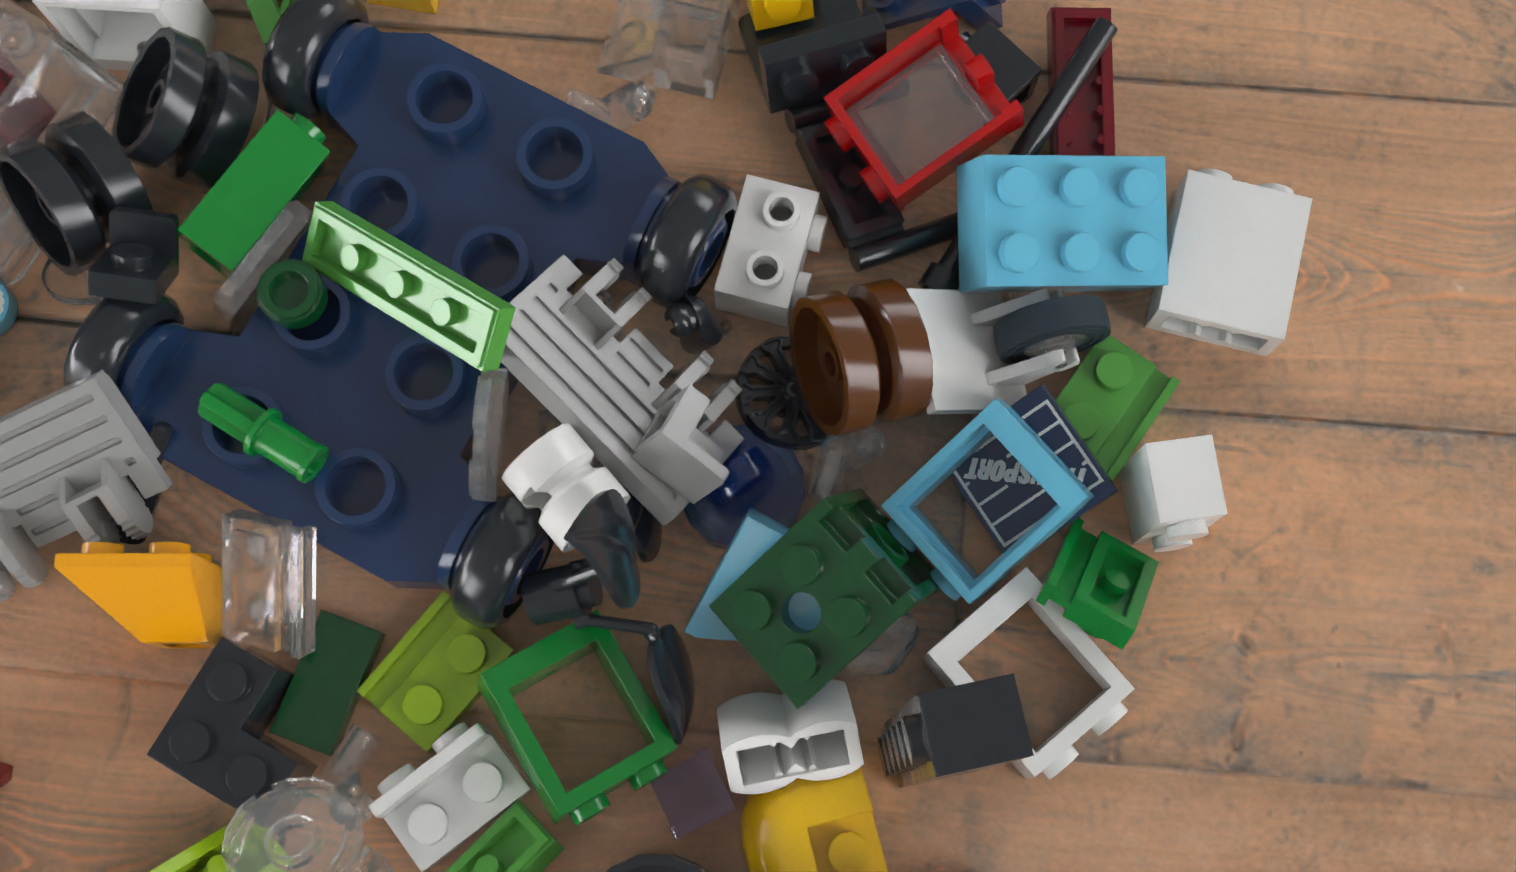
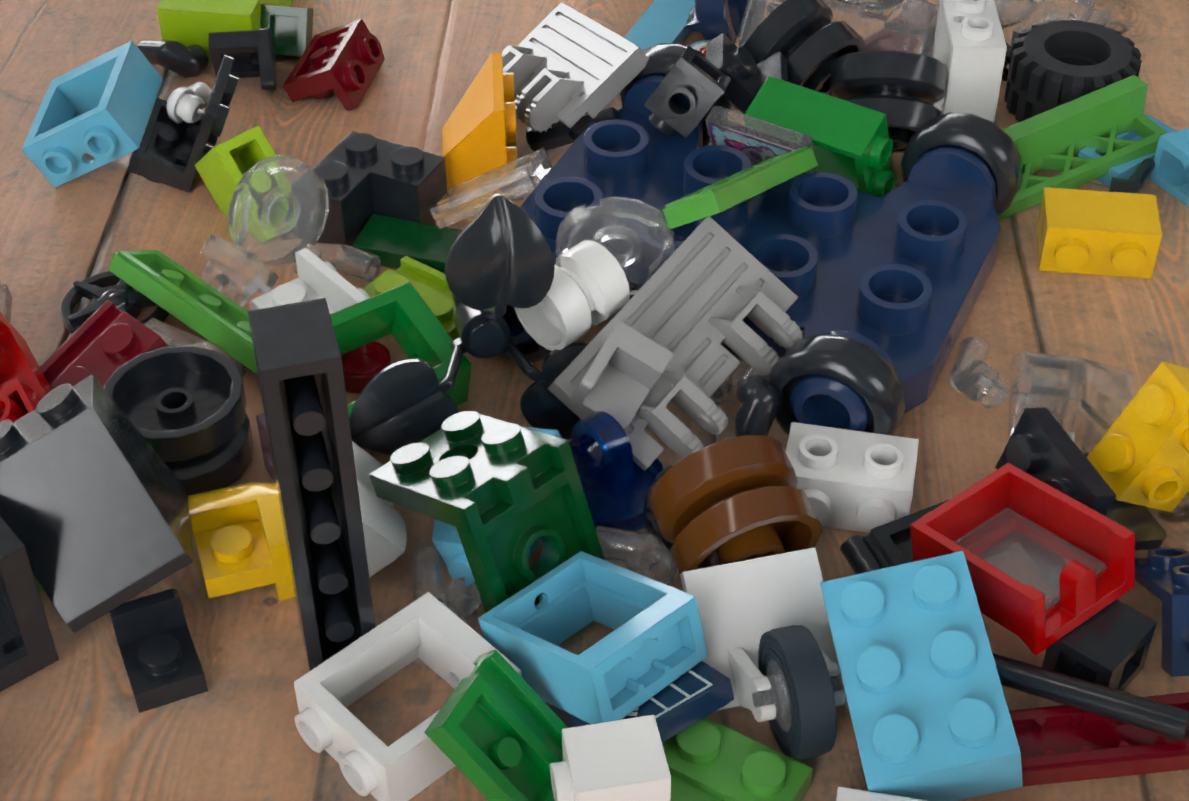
camera: 85 degrees right, 35 degrees down
green axle [198,383,329,483] -> none
dark green tile [256,259,328,329] -> none
none -> dark red tile [341,341,391,394]
none -> black brick [644,46,731,139]

